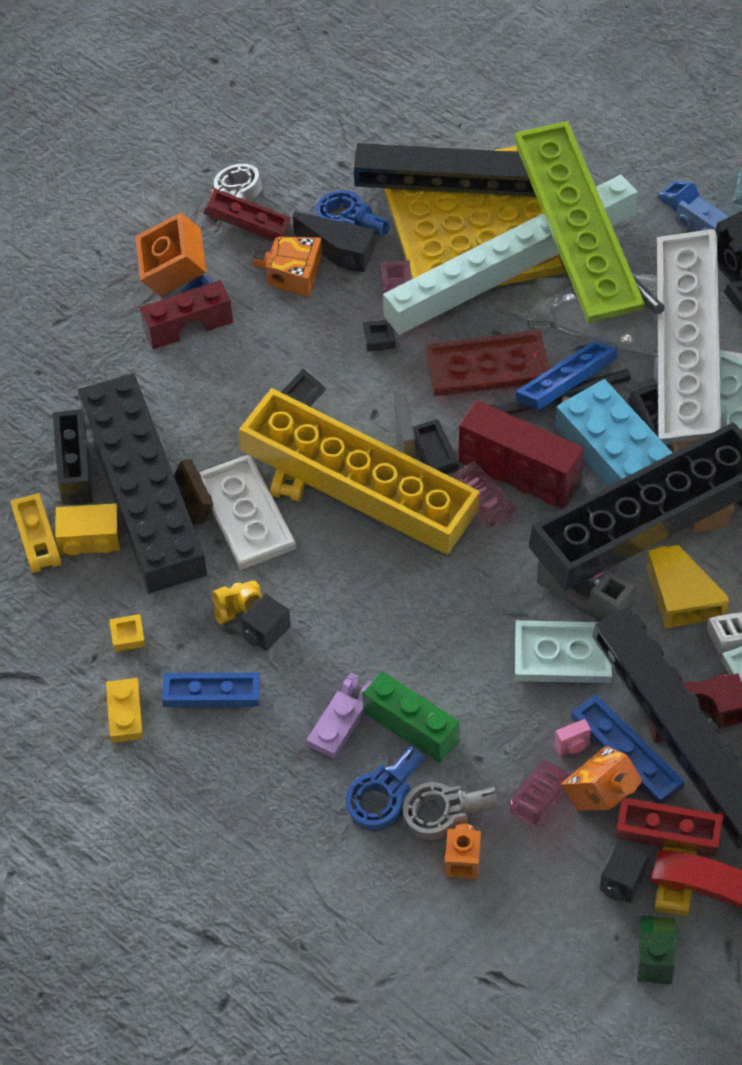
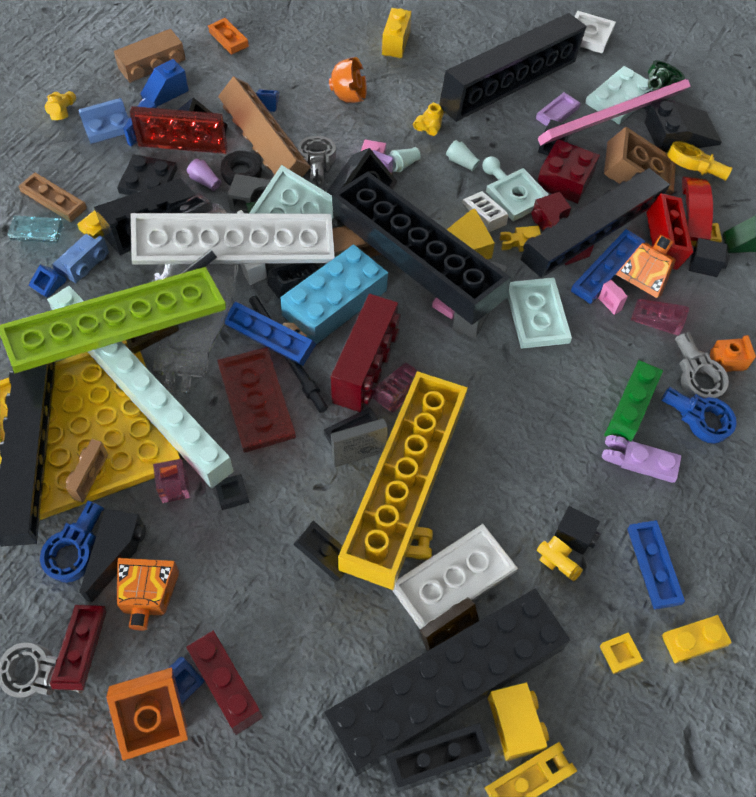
camera: 105 degrees left, 5 degrees up
none -> medium nougat plate [65,439,108,502]
none -> yellow plate [499,226,541,252]

